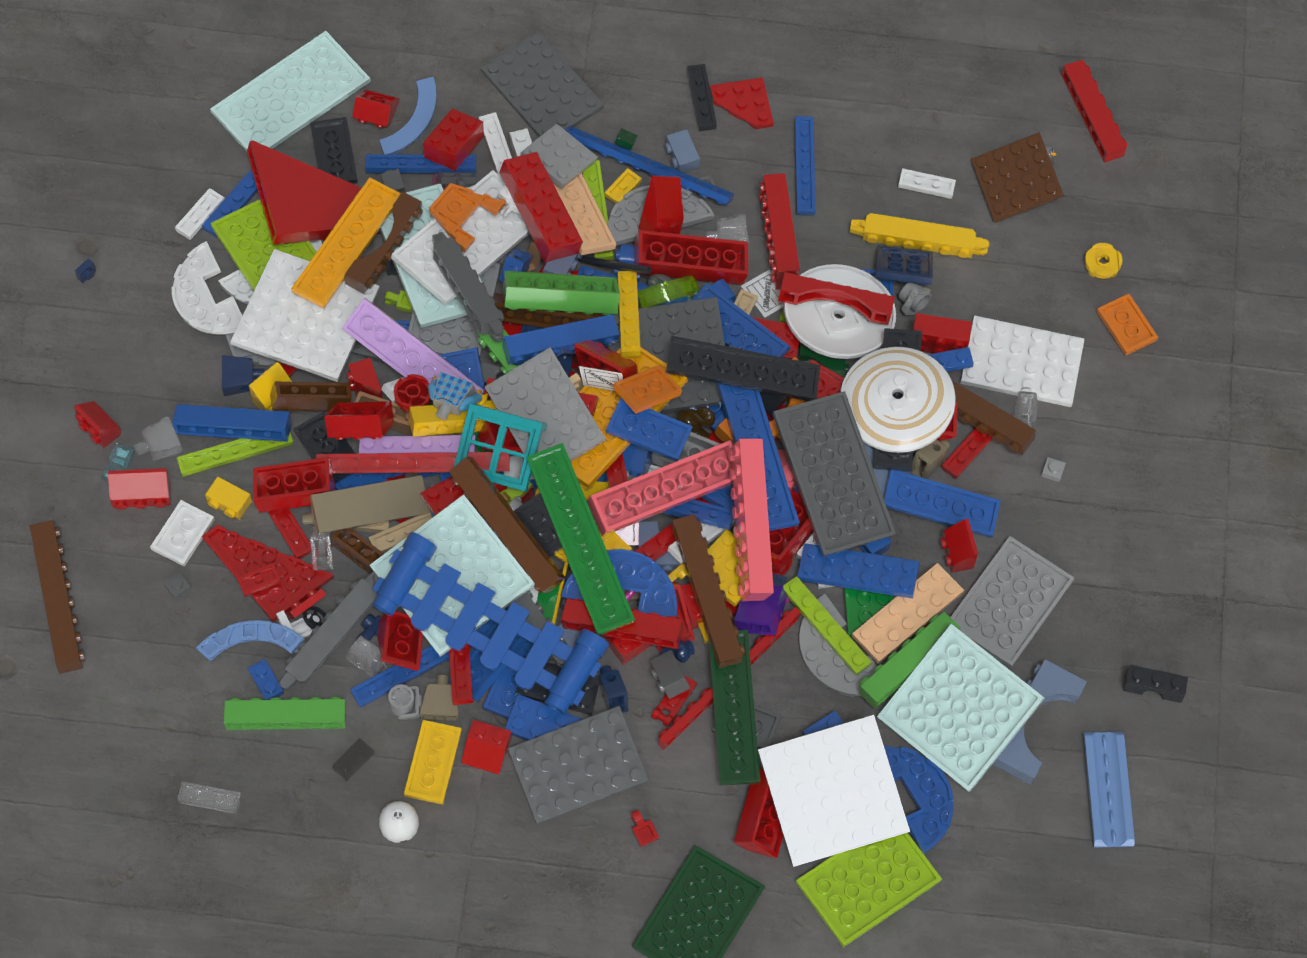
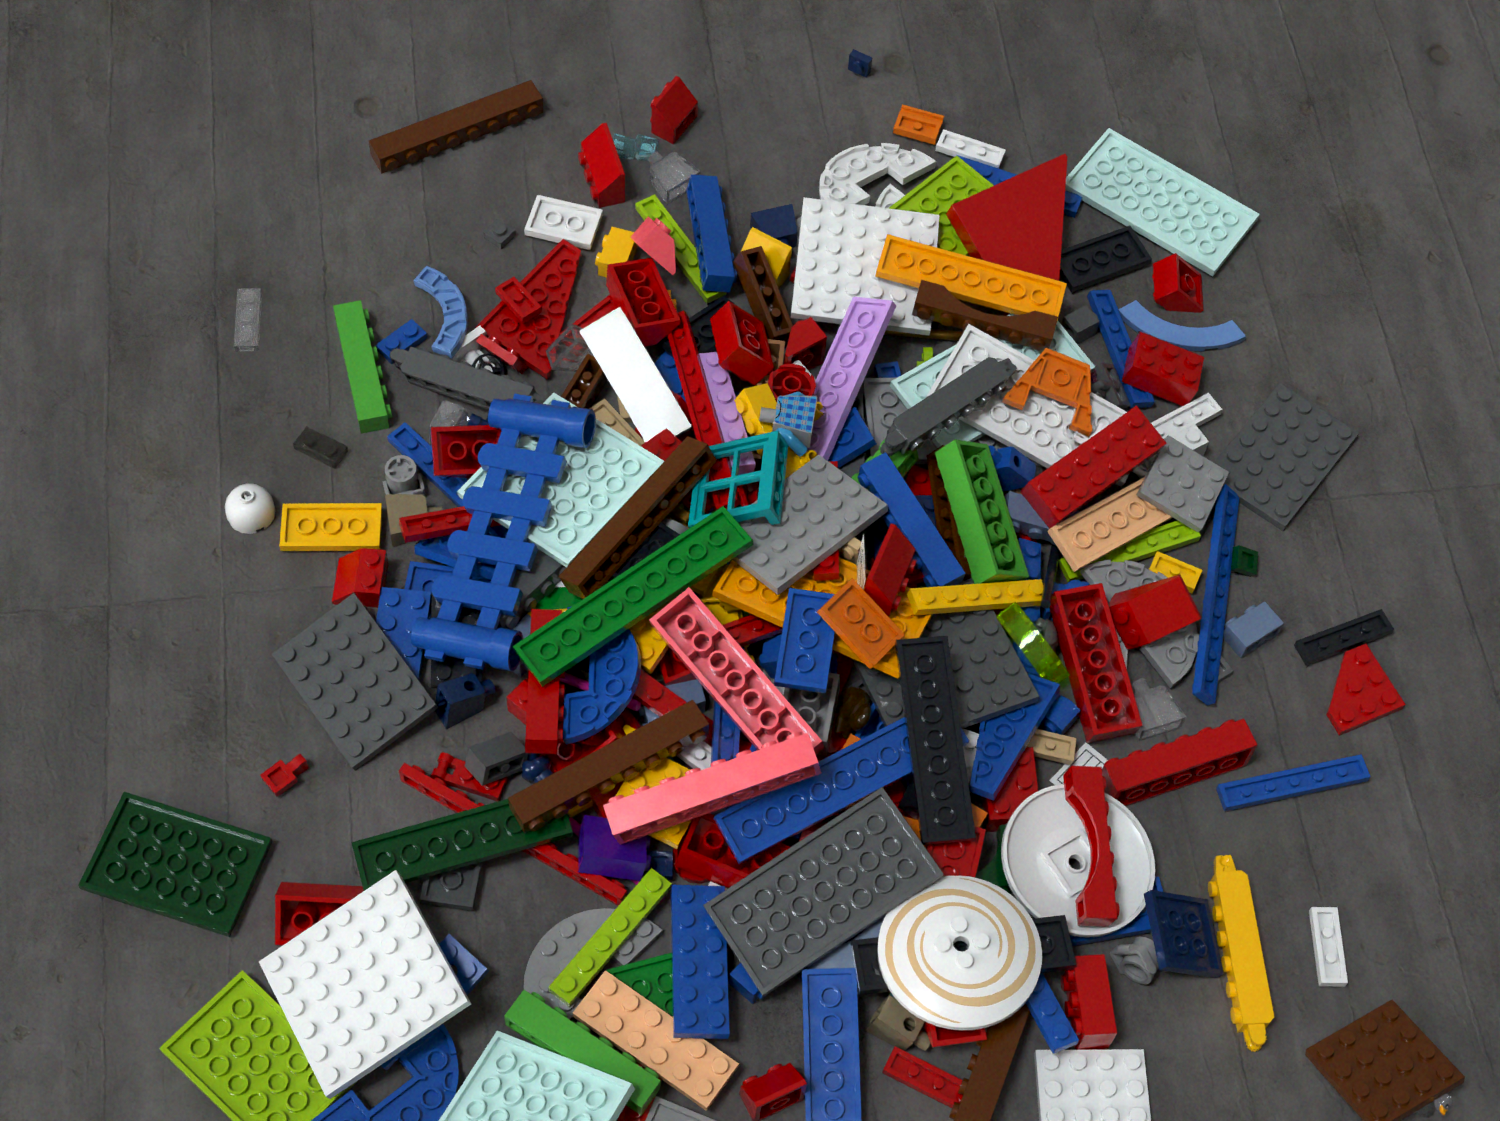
camera: 75 degrees right, 5 degrees down
none -> coral slope [631,216,676,275]
none -> orange plate [893,104,944,145]

